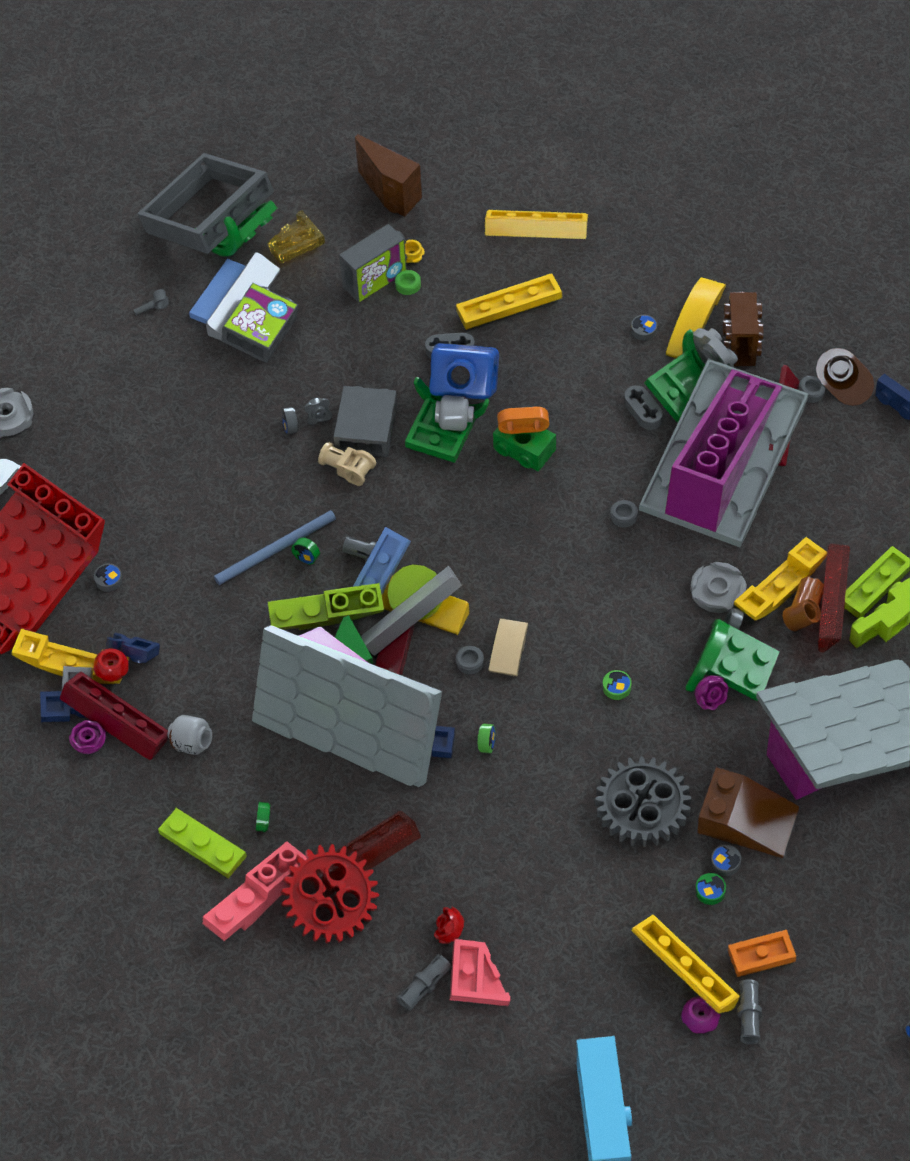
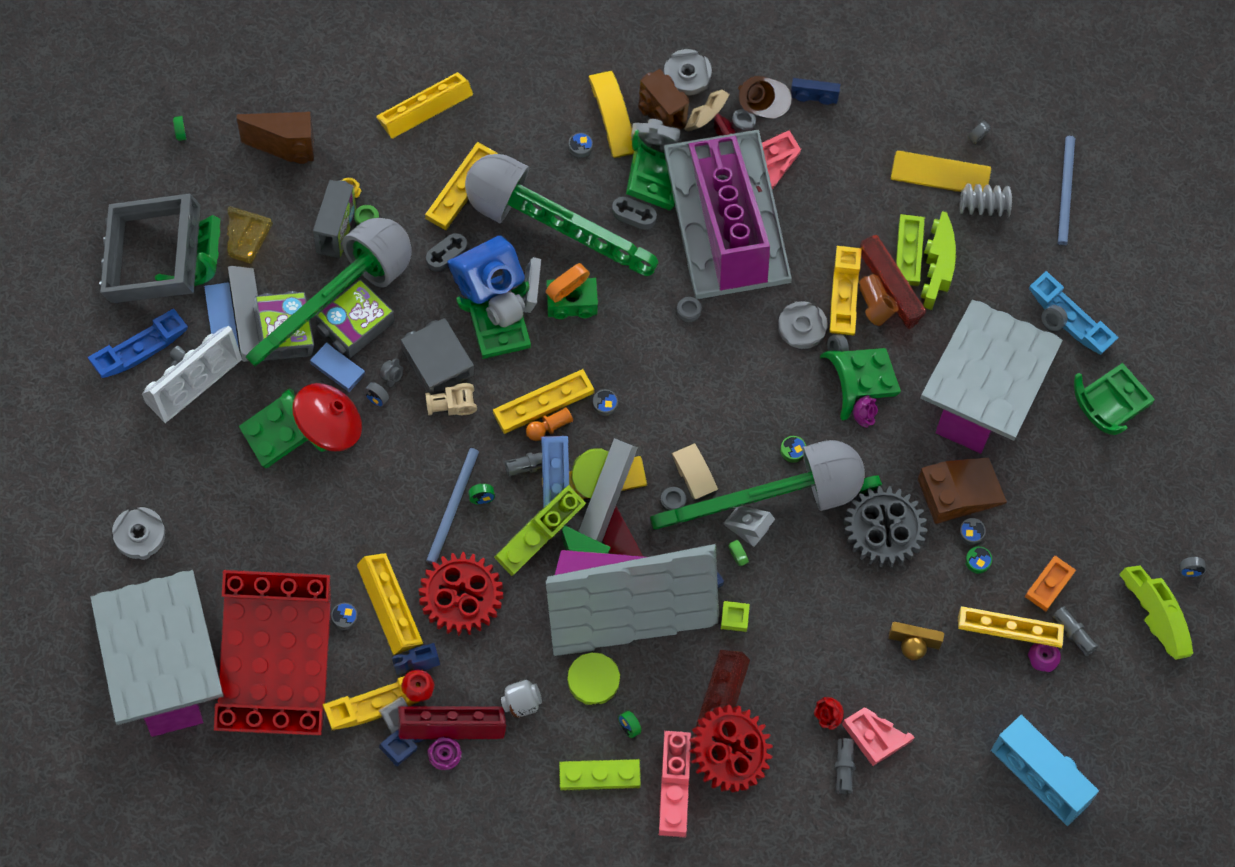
camera: 45 degrees left, 10 degrees up
none -> blue slope [88,308,188,378]
none -> white slope [142,326,242,423]
none -> green tile [173,116,187,141]
none -> green piece [239,389,326,468]
none -> piece [245,218,412,367]
none -> red dish [292,383,362,451]
none -> medium blue tile [310,343,365,392]
none -> brick [315,279,395,358]
none -> yellow slope [357,553,423,655]
none -> red gear [419,552,503,636]
none -> piece [465,154,658,276]
none -> yellow plate [493,369,594,434]
none -> light grey tile [522,257,541,313]
none -> orange pin [526,407,573,441]
none -> lime tile [568,653,620,705]
none -> tile [593,389,618,416]
none -> piece [649,440,865,530]
none -> light grey plate [664,49,712,95]
none -> tan slope [685,90,729,132]
none -> lime plate [721,601,750,632]
none -> light grey slope [723,506,775,547]
none -> coral wing [762,130,801,190]
none -> green tile [859,475,882,494]
none -> pearl gold tile [888,622,944,660]
none -> lime slope [1119,565,1193,660]

